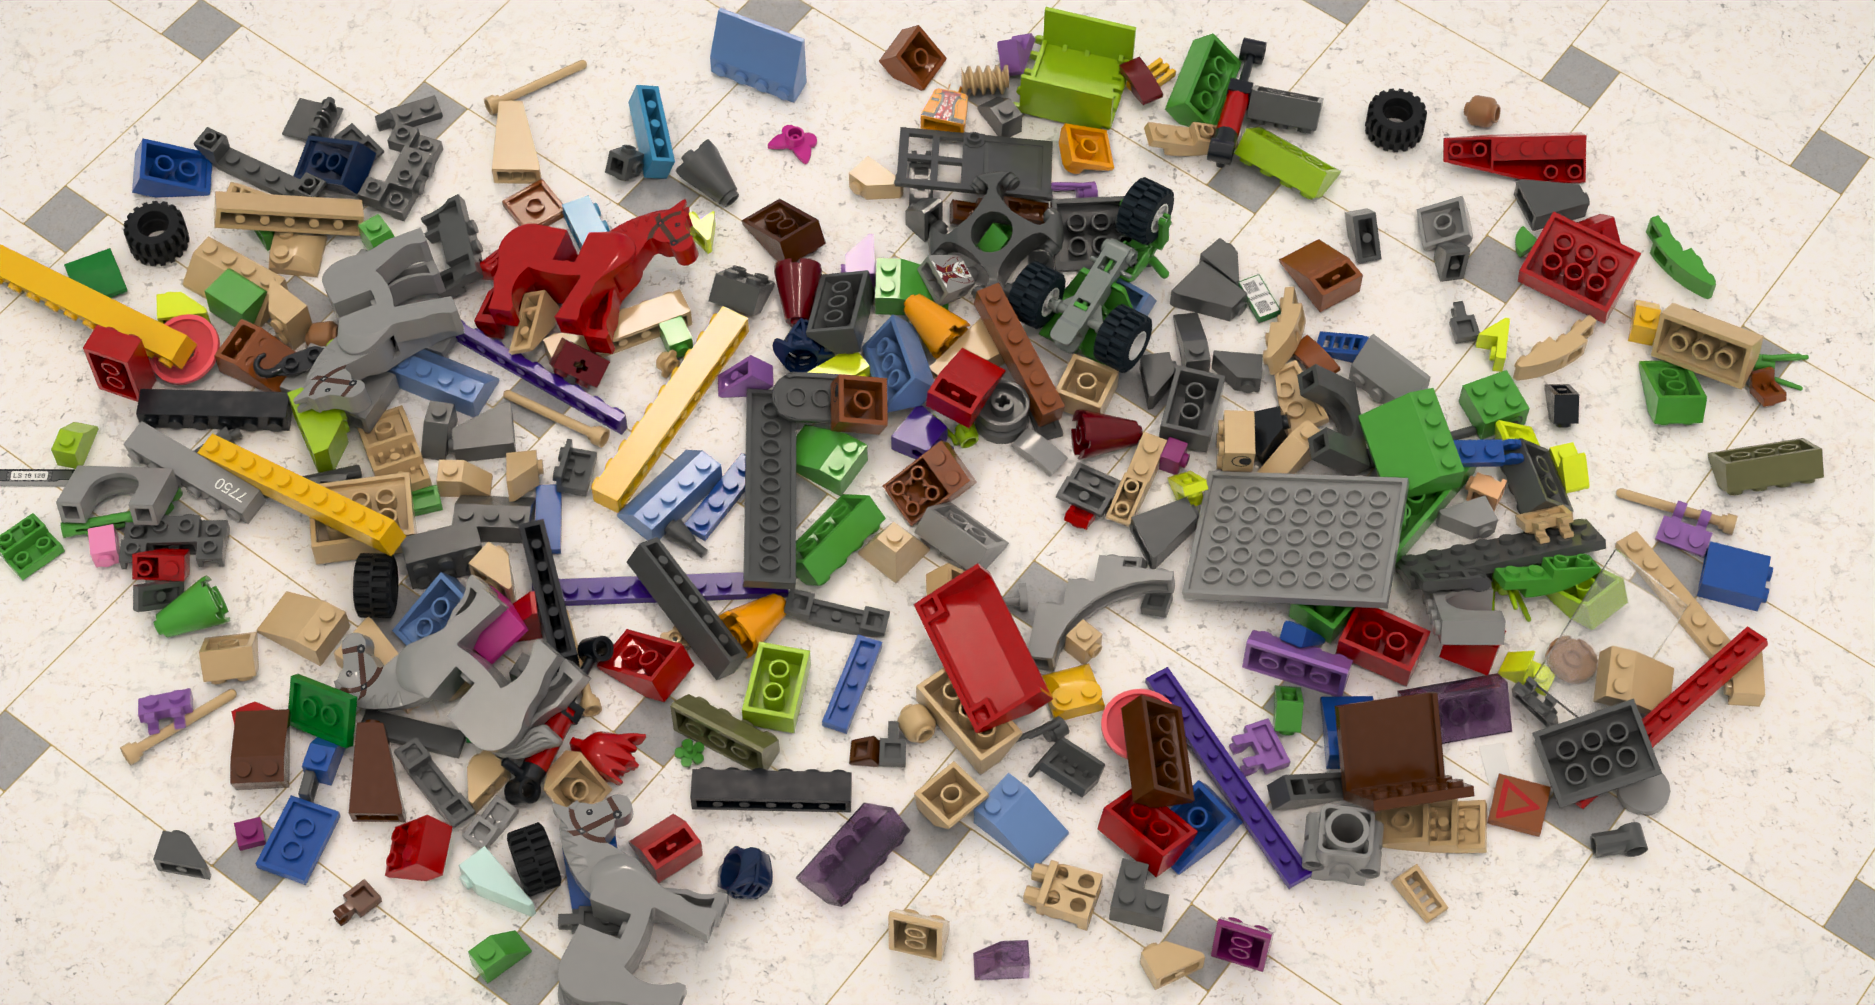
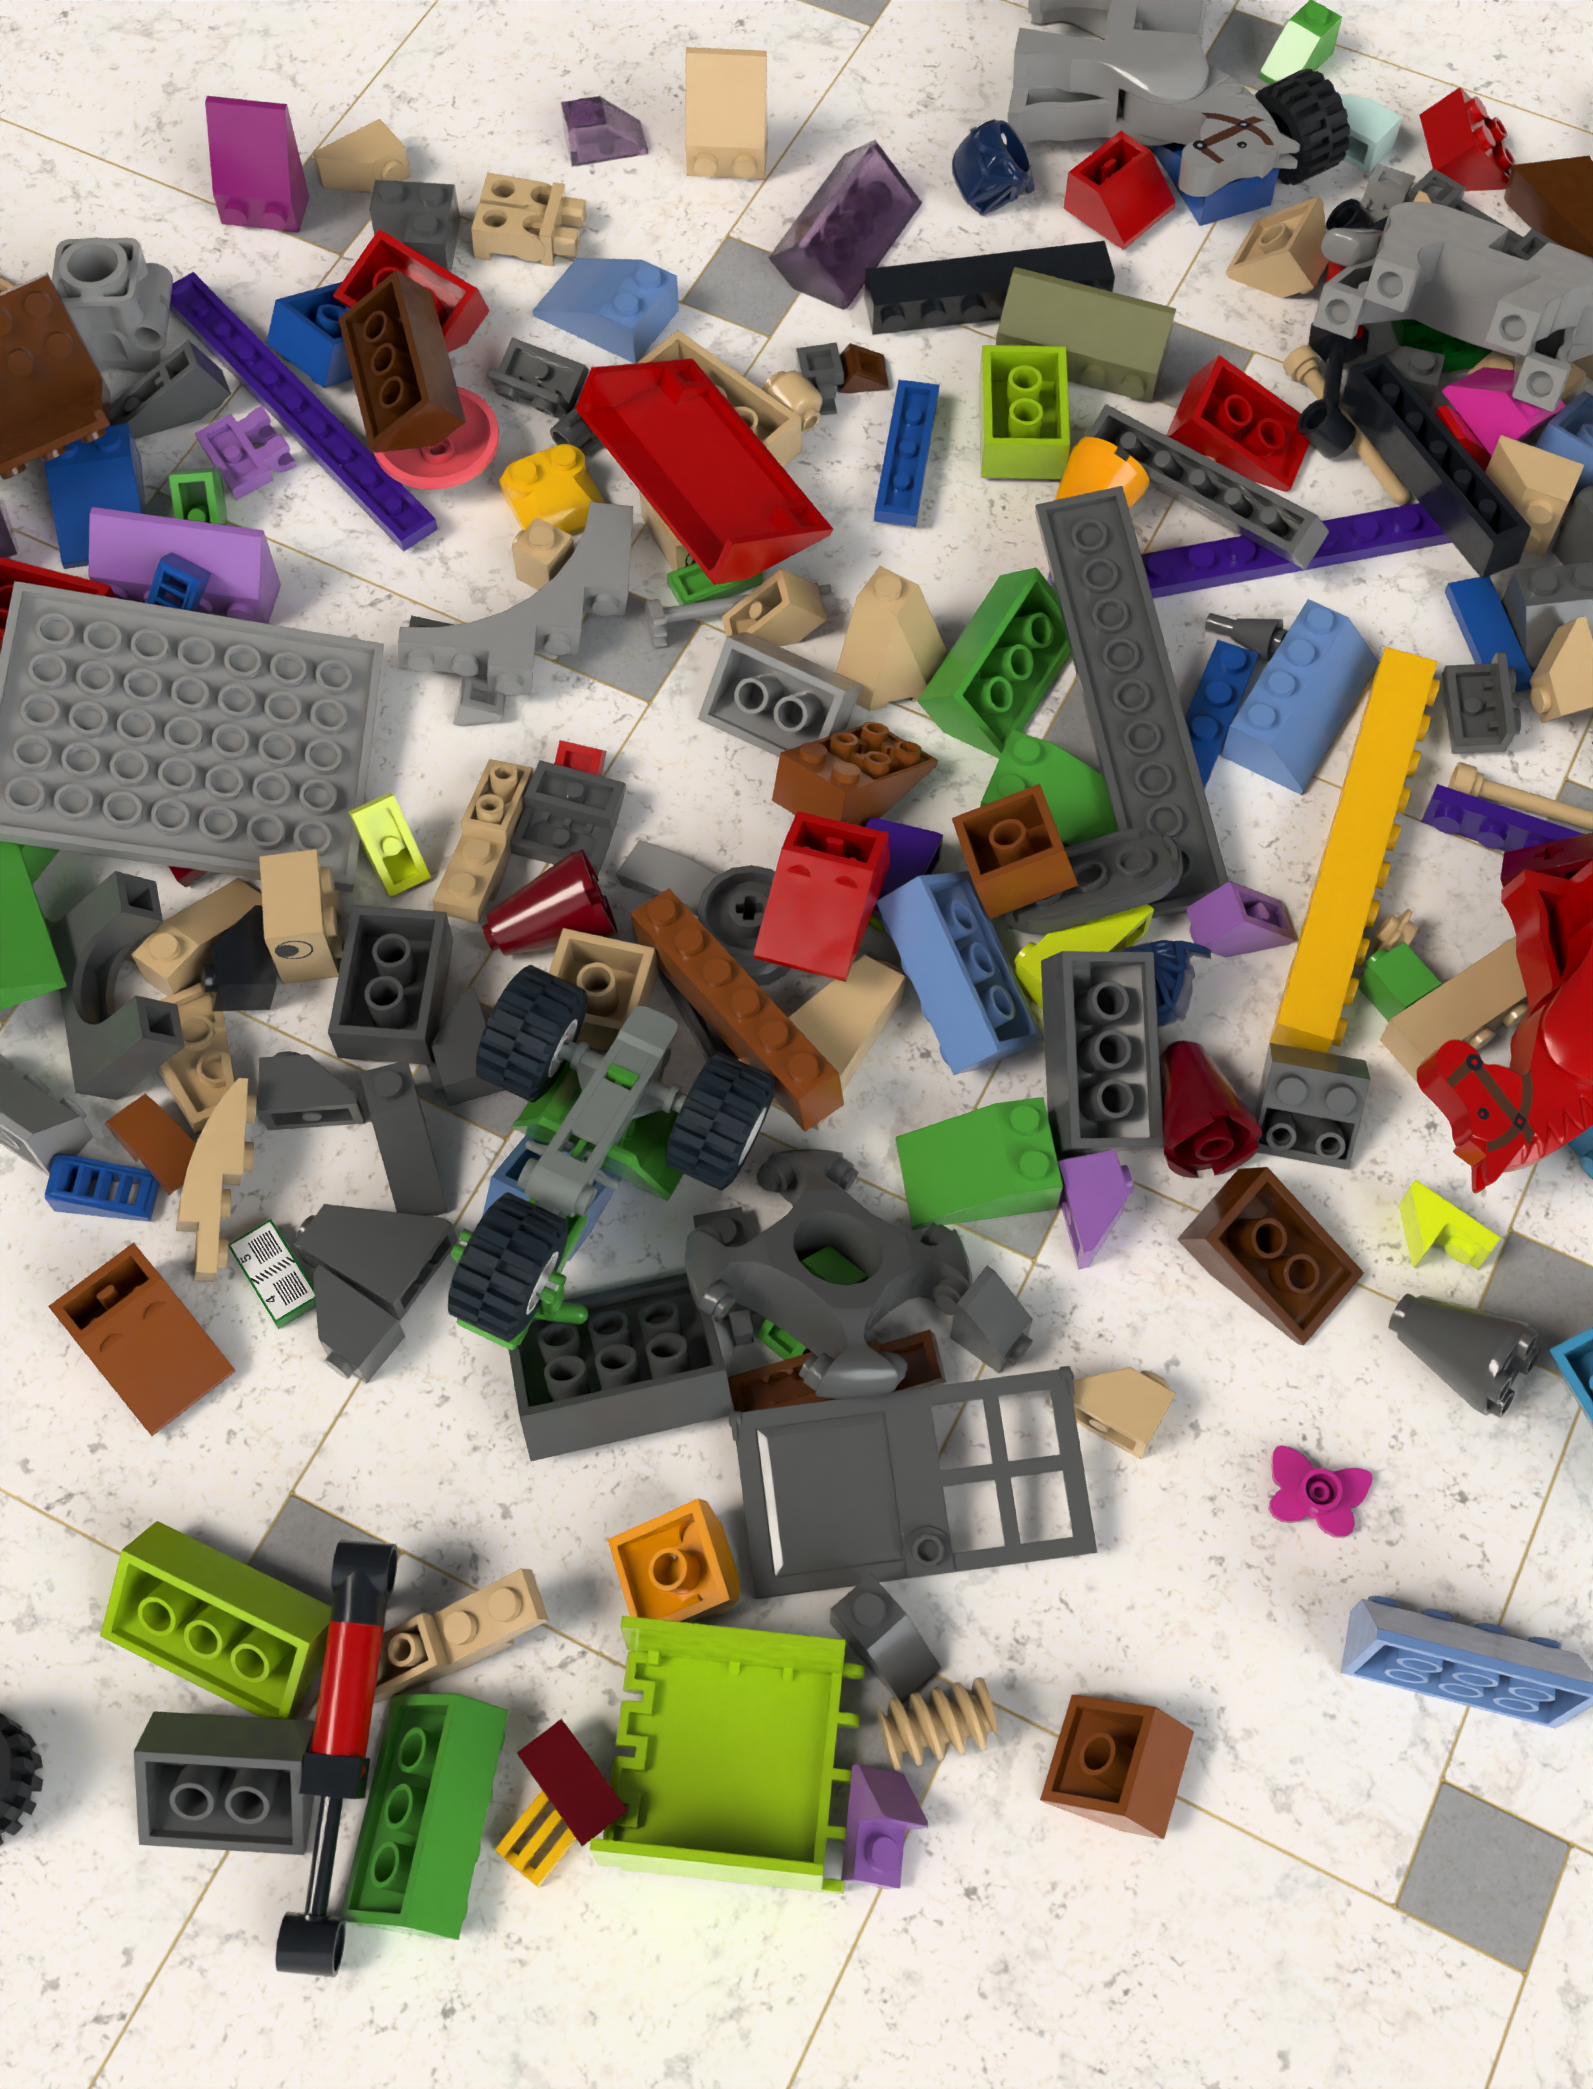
camera: 170 degrees right, 5 degrees up
reddish brown plate [333,879,382,926] -> none
red piece [569,731,646,786] -> none
dark grey slope [784,589,890,636] -> none
light orange cone [904,294,970,360] -> none
dark grey hinge [909,151,933,206] -> none
tan slope [914,761,989,829] -> none
light grey torso [917,255,979,306] -> none
torso [921,83,968,133] -> none
medium lavender plant [1051,181,1098,198] -> none
dark grey slope [1130,497,1199,569] -> none
magenta plate [1159,437,1190,475] -> none
dark grey slope [1345,208,1382,263] -> none

